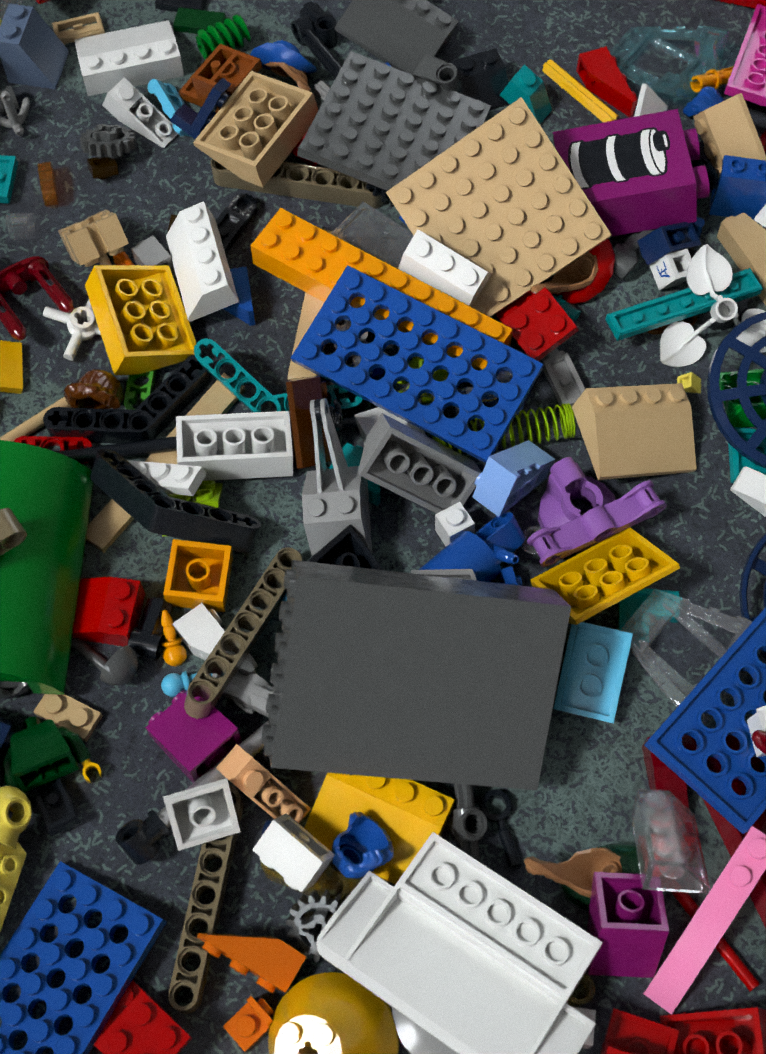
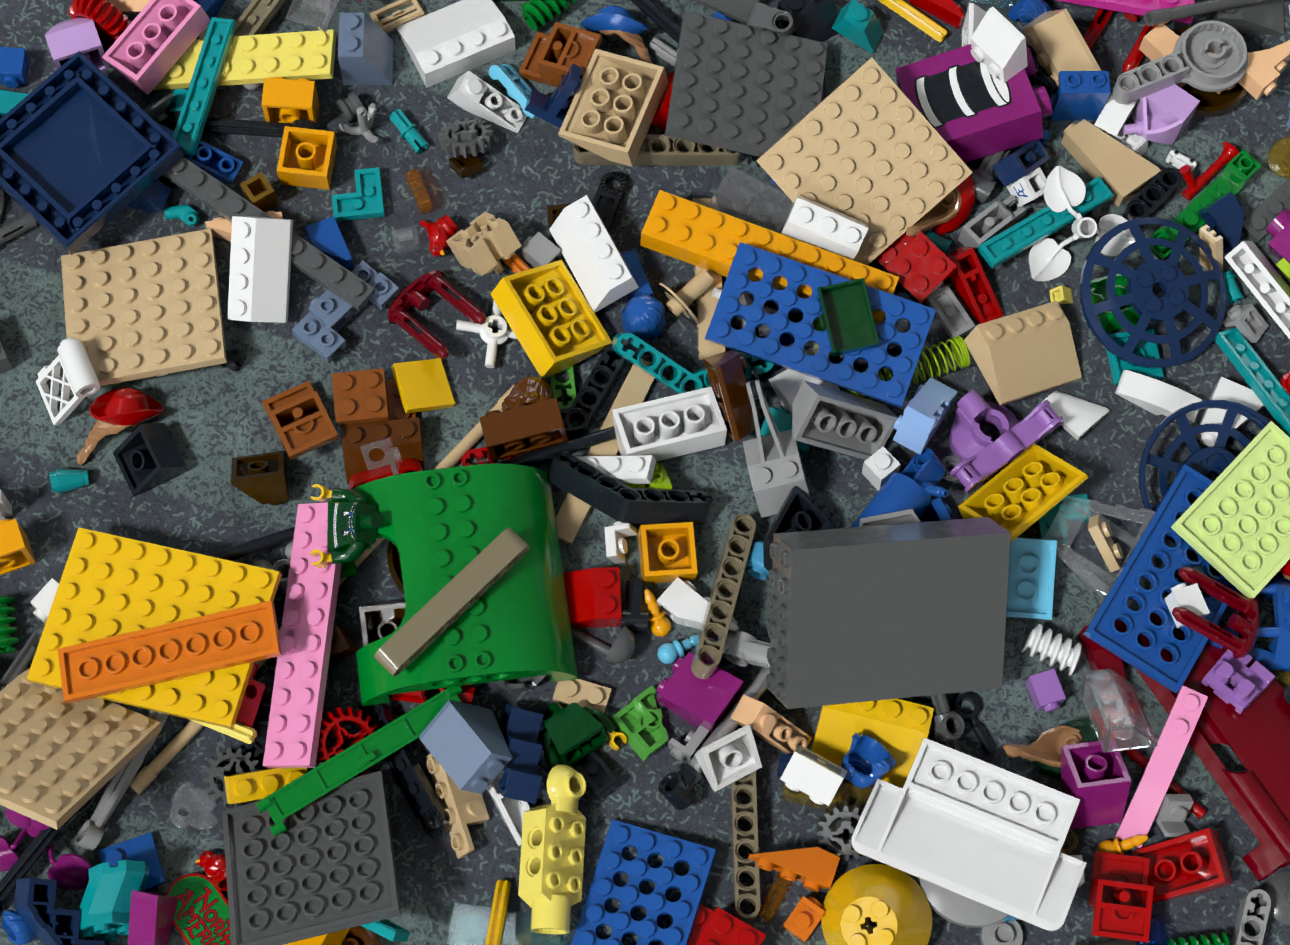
camera: 15 degrees left, 5 degrees up
none -> teal axle [390,109,429,155]
none -> red animal [419,215,459,257]
none -> reddish brown slope [480,397,569,461]
none -> white bracket [604,521,638,564]
none -> bright green slope [610,685,669,762]
none -> blue hair [621,294,668,341]
none -> tan piece [658,269,715,326]
none -> light grey bracket [668,725,709,762]
none -> clear orange axle [758,872,792,922]
none -> dark green container [817,278,879,357]
none -> red slope [946,247,1003,324]
none -> light grey hinge [958,195,1027,256]
none -> white slope [971,6,1028,83]
none -> white piece [1022,624,1082,676]
none -> medium lavender brick [1025,668,1066,714]
none -> white slope [1041,391,1110,441]
none -> tan plate [1088,514,1123,573]
none -> light orange bar [1097,835,1148,855]
none -> light grey bracket [1155,794,1194,837]

